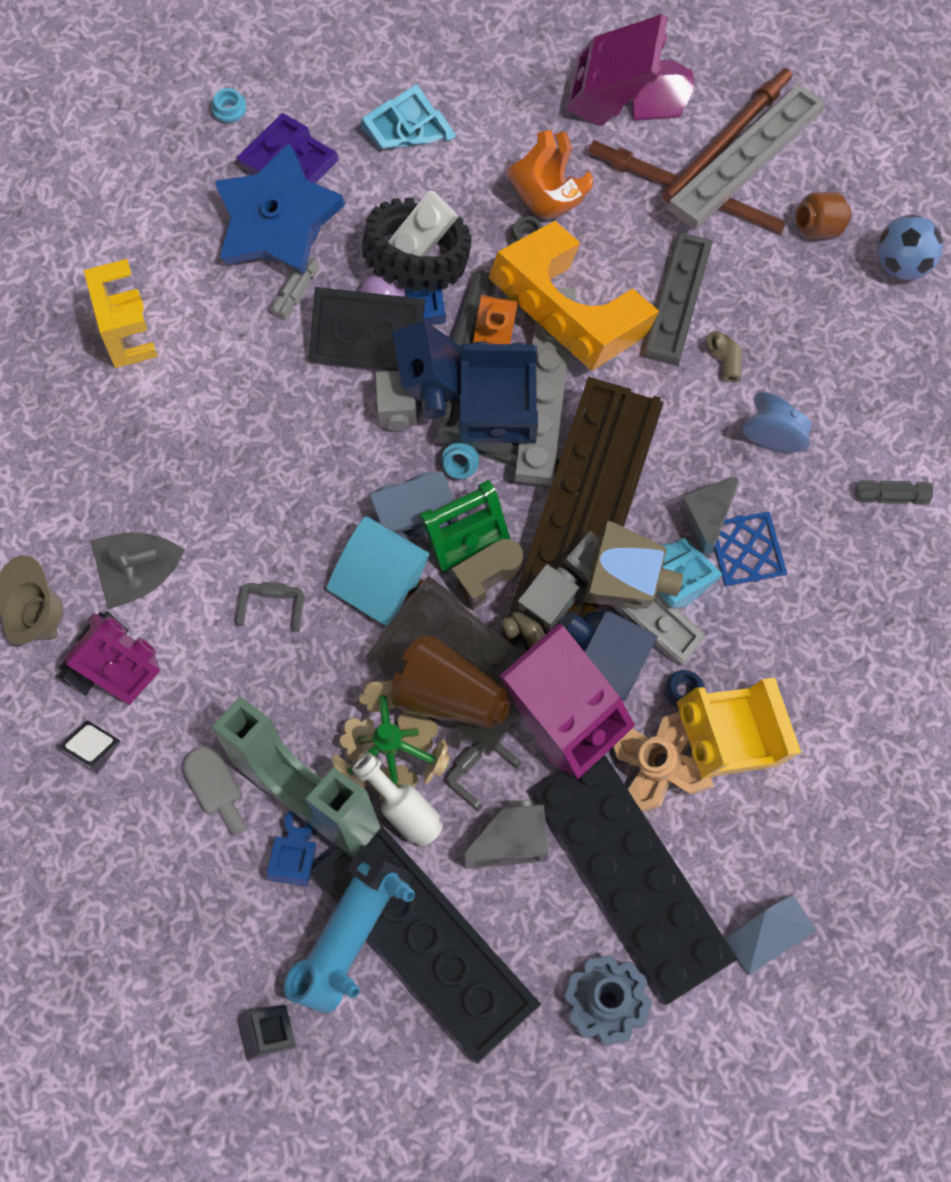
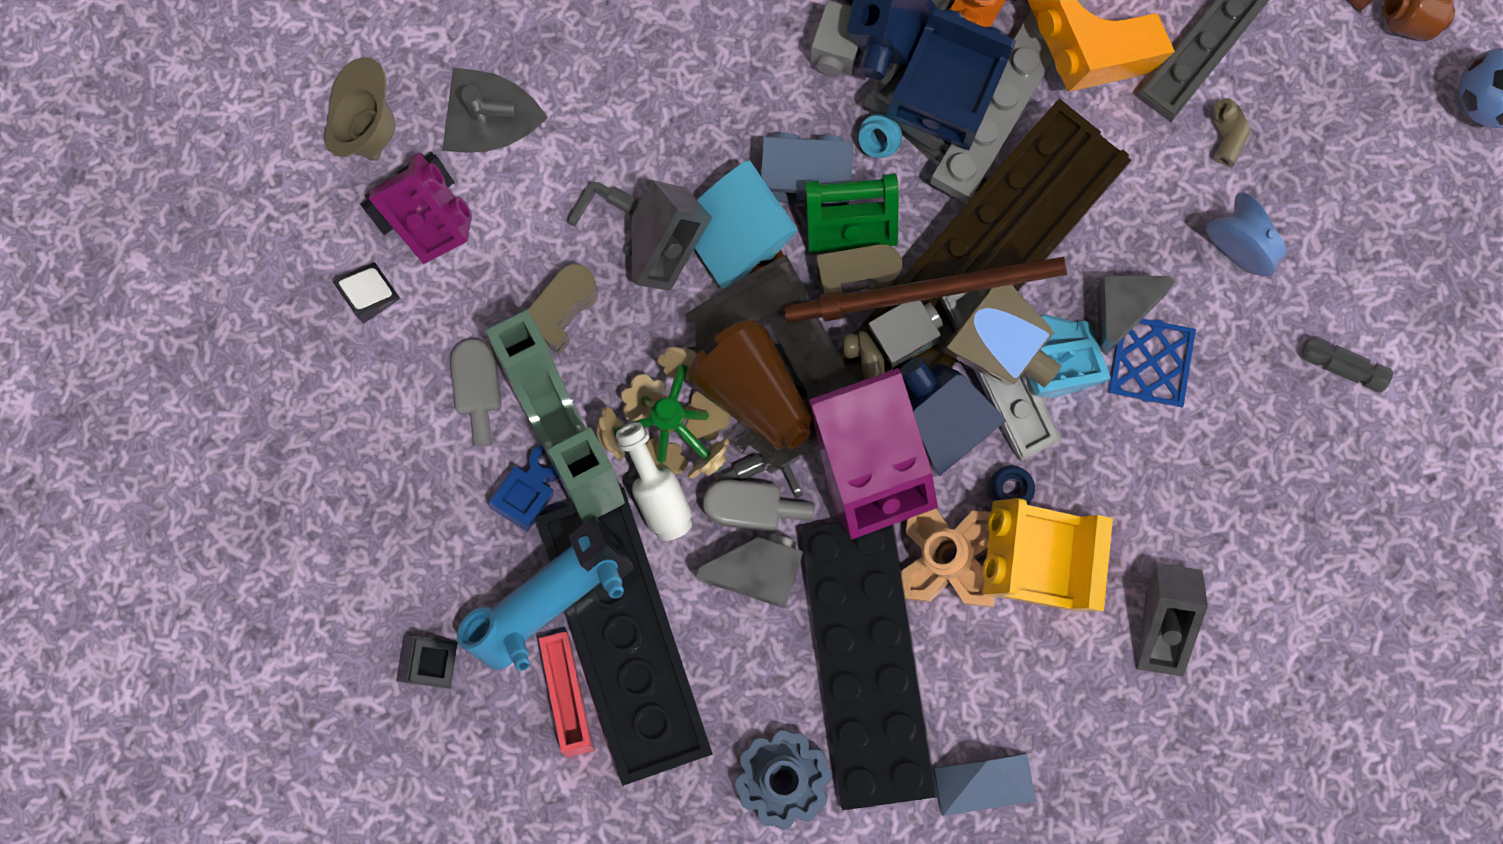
camera: 25 degrees right, 10 degrees up
none -> dark tan leg [528,264,598,355]
none -> coral piece [539,631,595,758]
none -> flat silver slope [632,180,712,291]
none -> light grey piece [703,480,814,531]
none -> copper bar [785,256,1068,323]
none -> flat silver slope [1137,563,1208,677]

